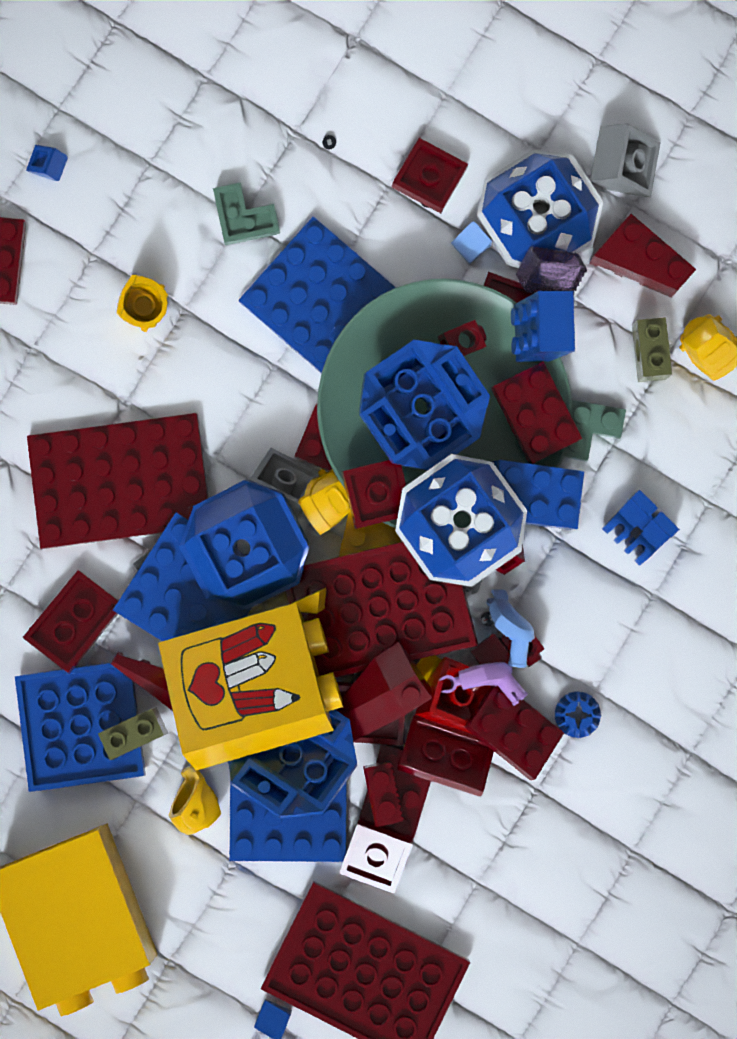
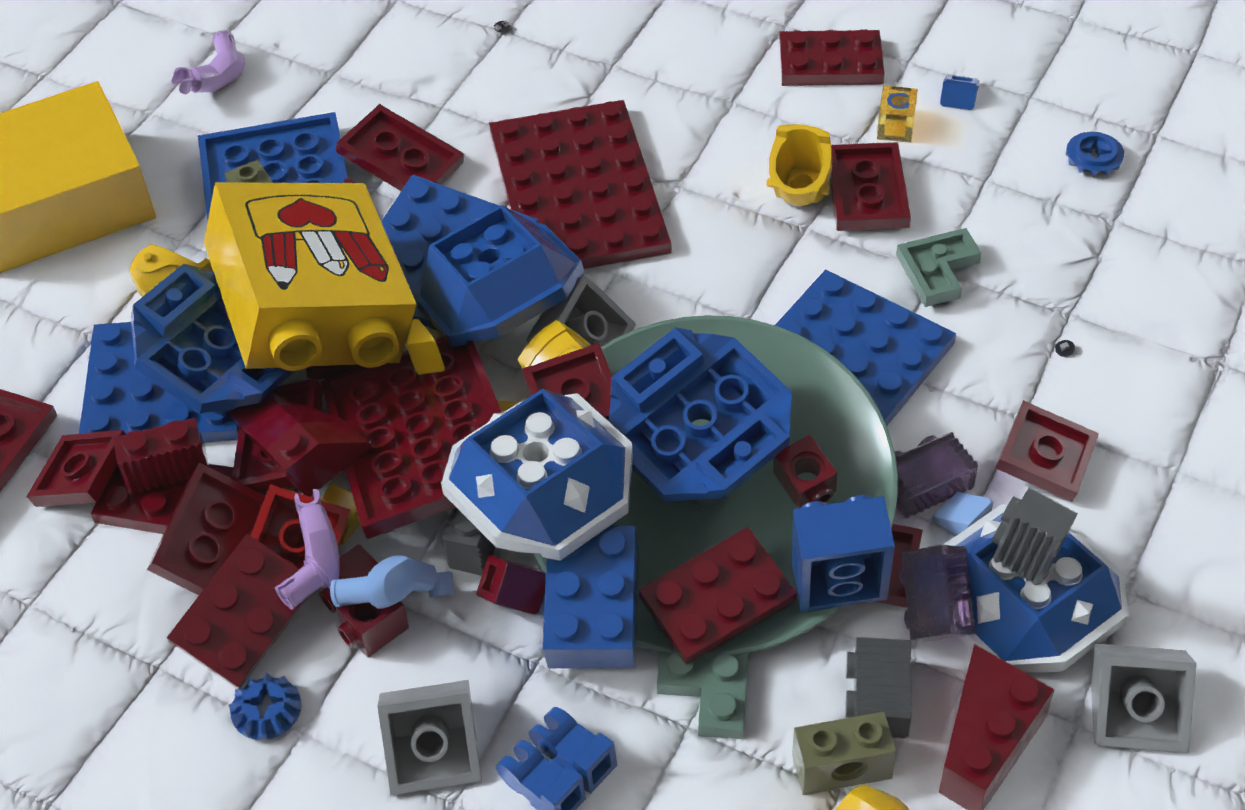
camera: 85 degrees right, 35 degrees down
none -> light grey slope [377,680,482,796]
none -> dark red plate [830,142,911,231]
none -> dark grey brick [845,637,912,739]
none -> clear yellow brick [876,85,918,143]
none -> clear purple brick [895,432,978,519]
none -> dark grey brick [991,487,1078,585]
none -> blue gear [1065,132,1124,177]

